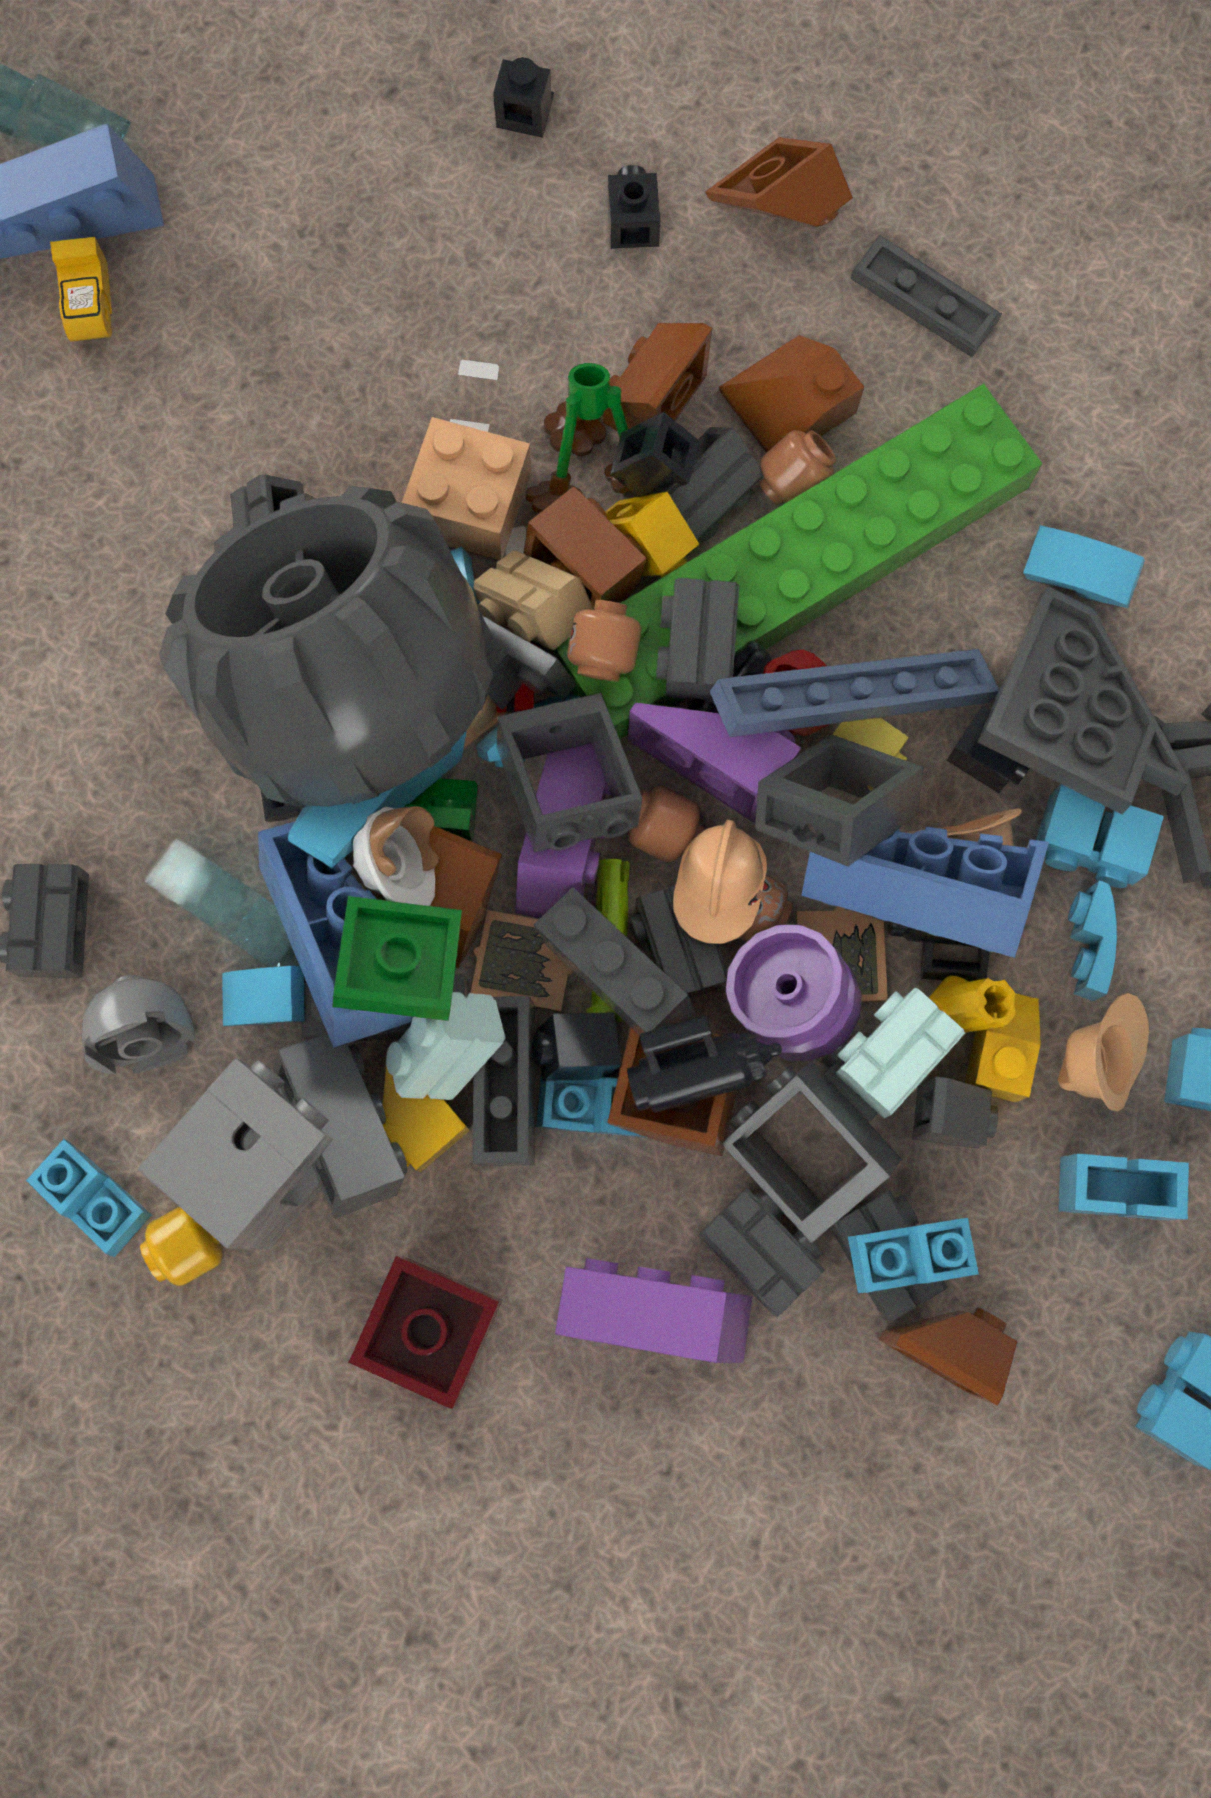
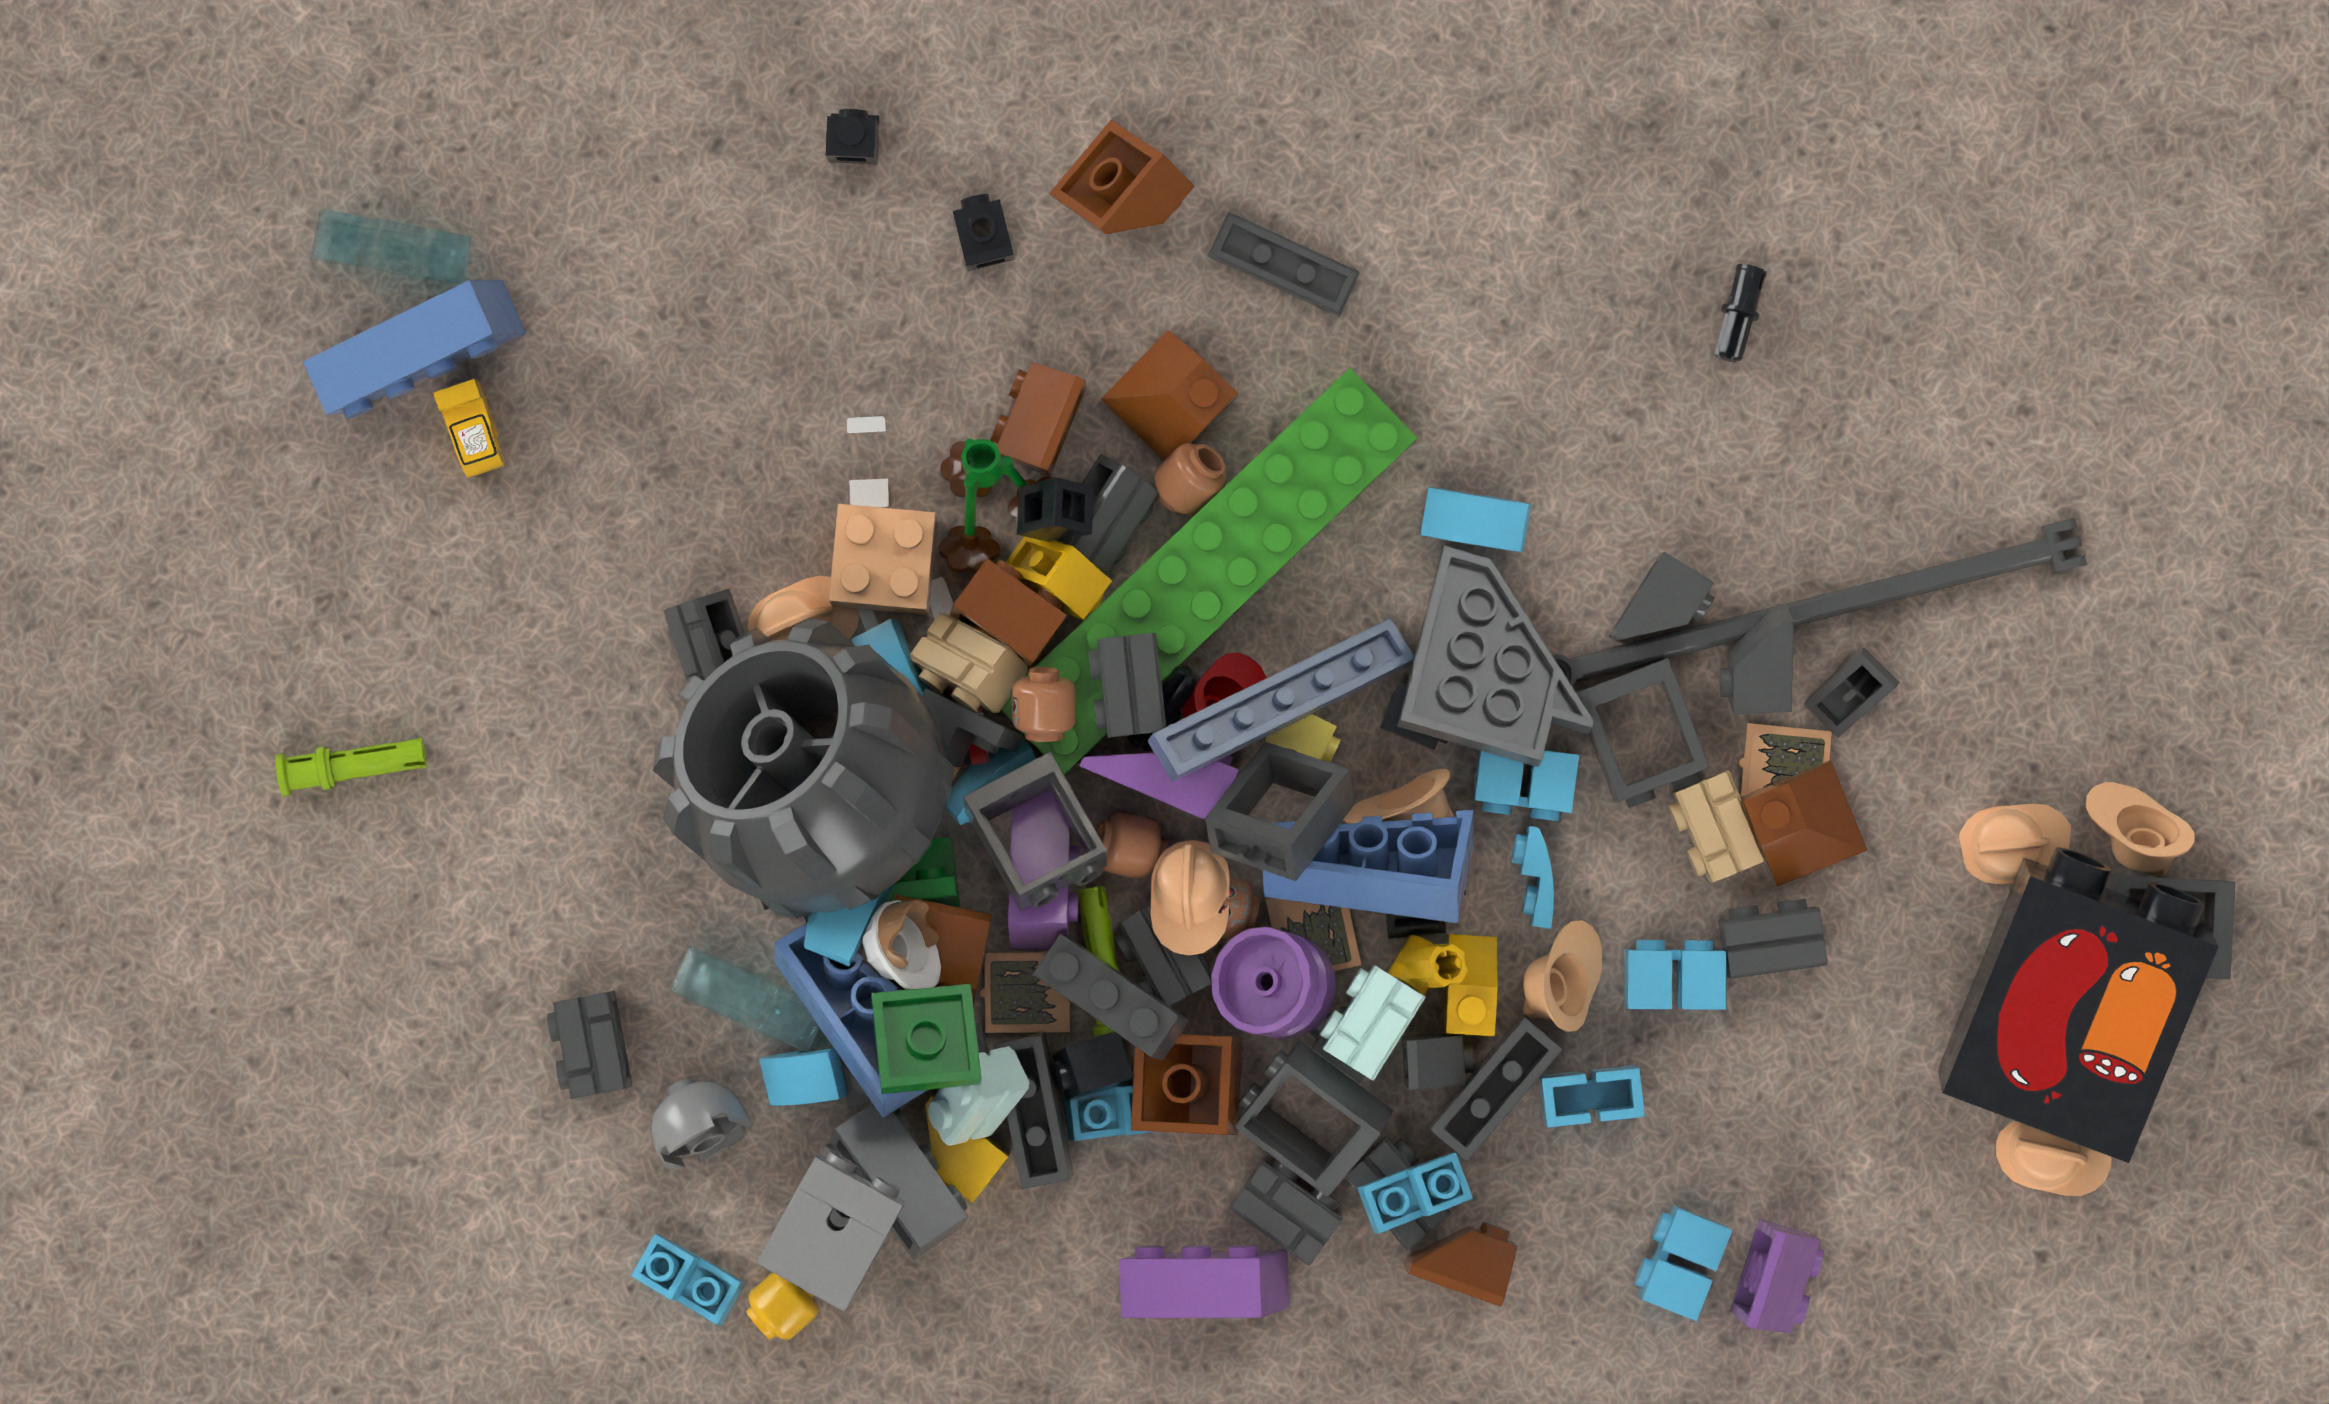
camera: 10 degrees left, 10 degrees up
dark red brick [348,1256,502,1409] -> none
black piece [627,1015,782,1113] -> none
none -> dark grey brick [1427,1015,1563,1161]

